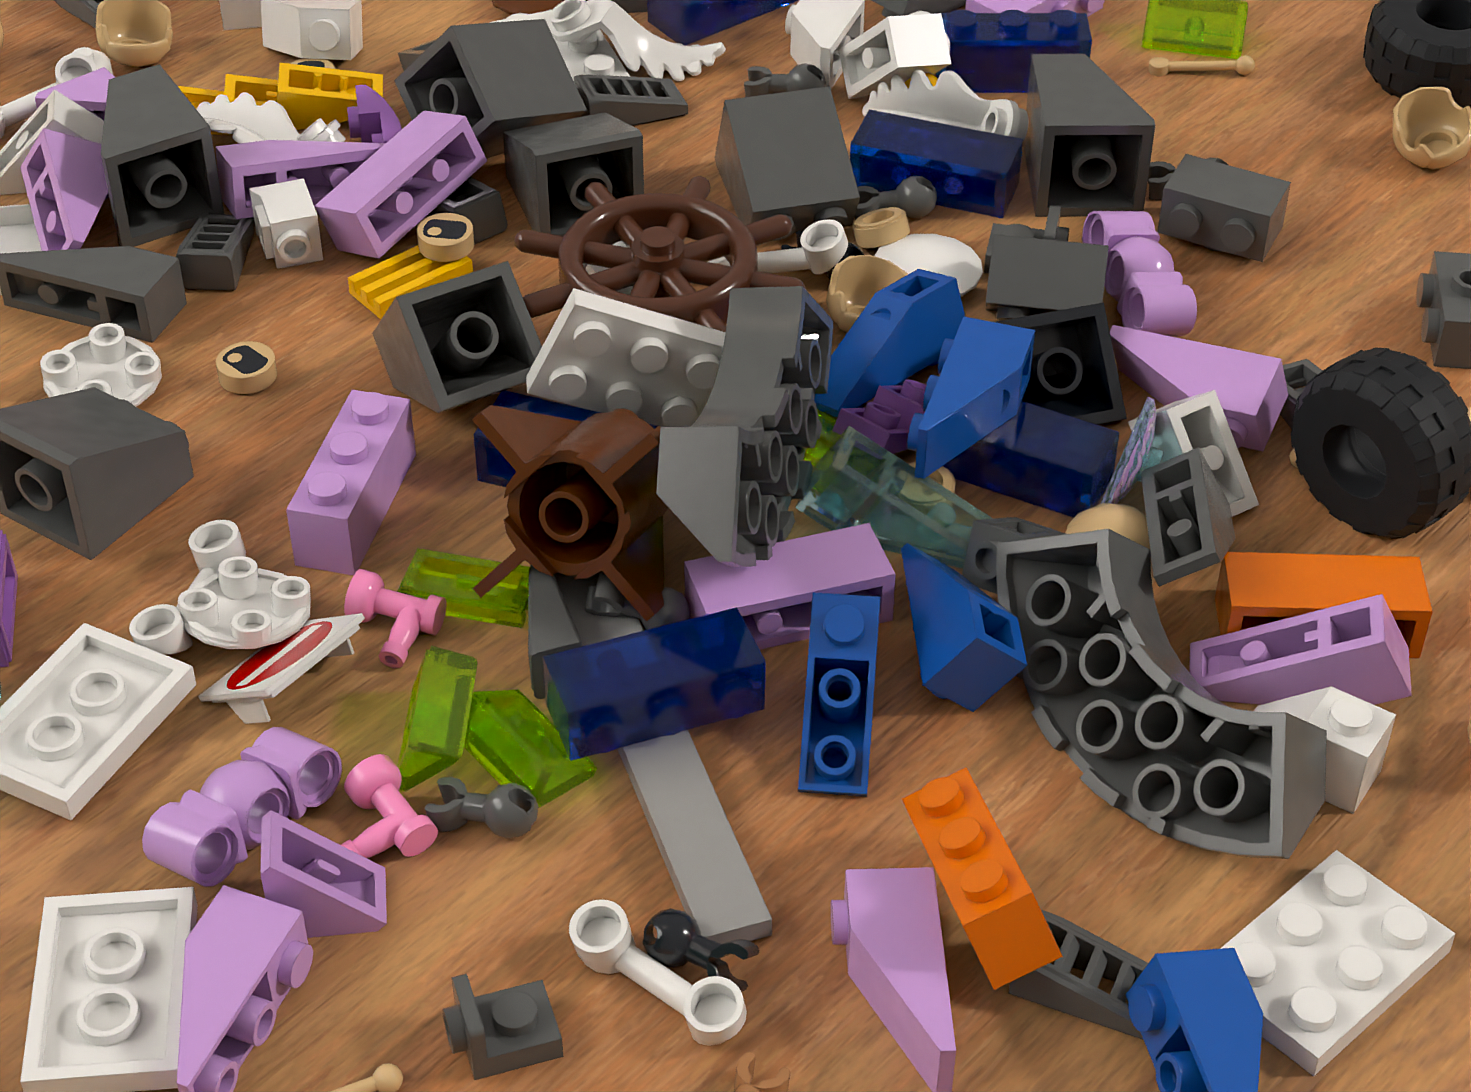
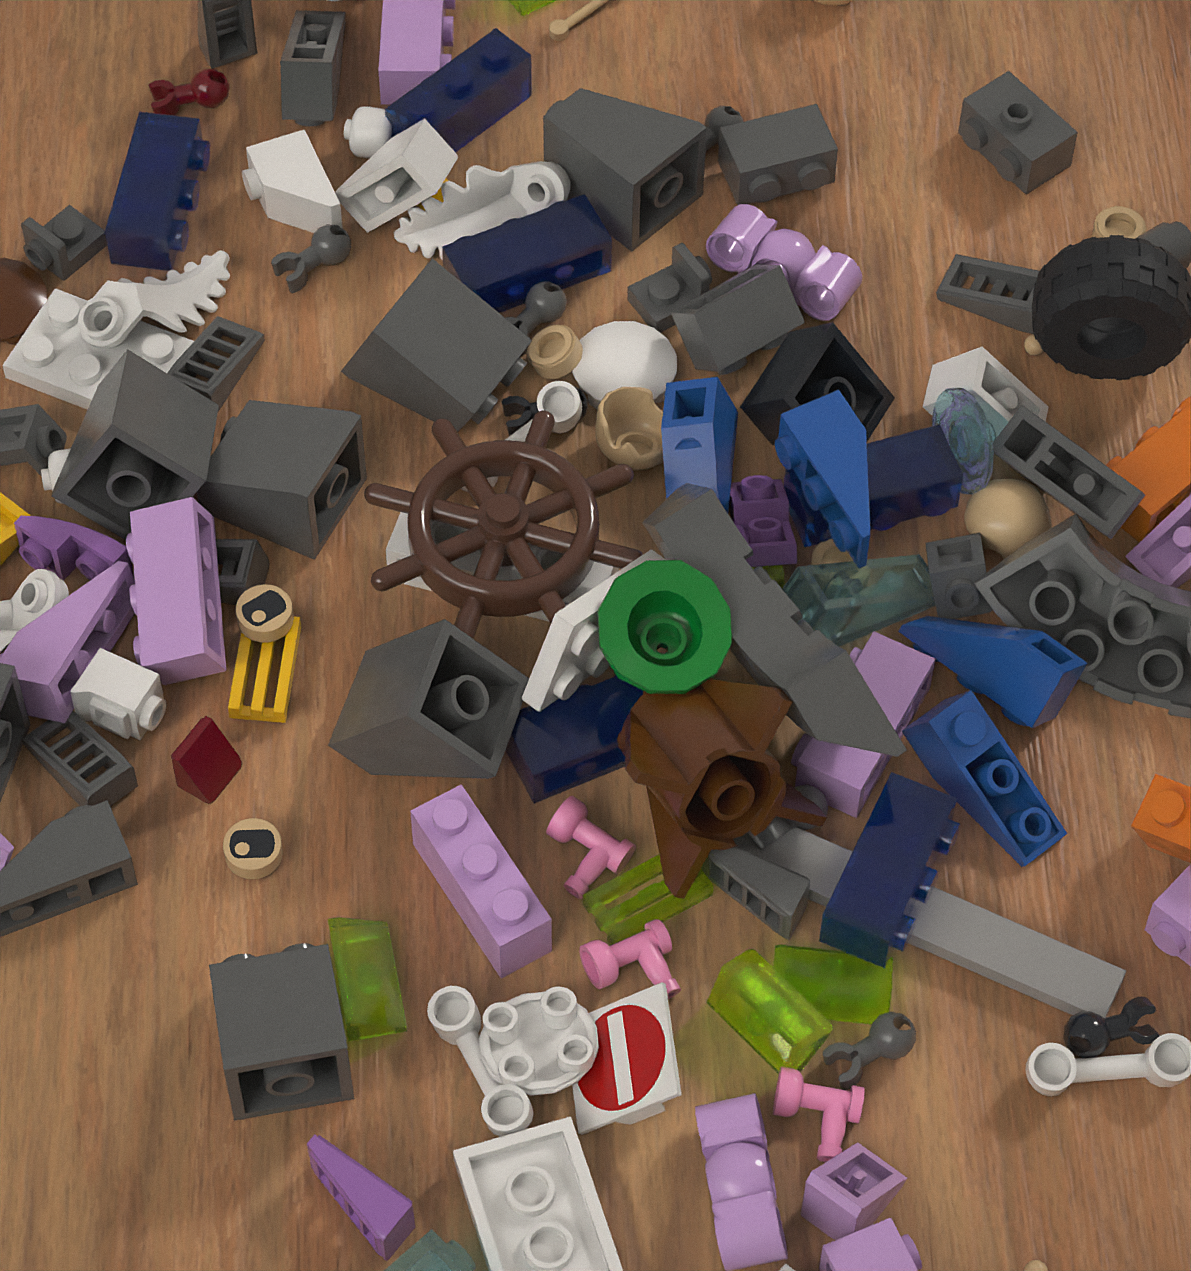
camera: 45 degrees left, 15 degrees up
white dish [40,323,162,407] -> none
dark grey bracket [442,974,564,1080] -> none
lavender slope [1110,325,1288,451] -> none
none -> dark red slope [171,715,242,804]
none -> clear neon green slope [327,917,407,1042]
none -> bright pink piece [546,796,636,899]
none -> green hat [597,560,732,694]

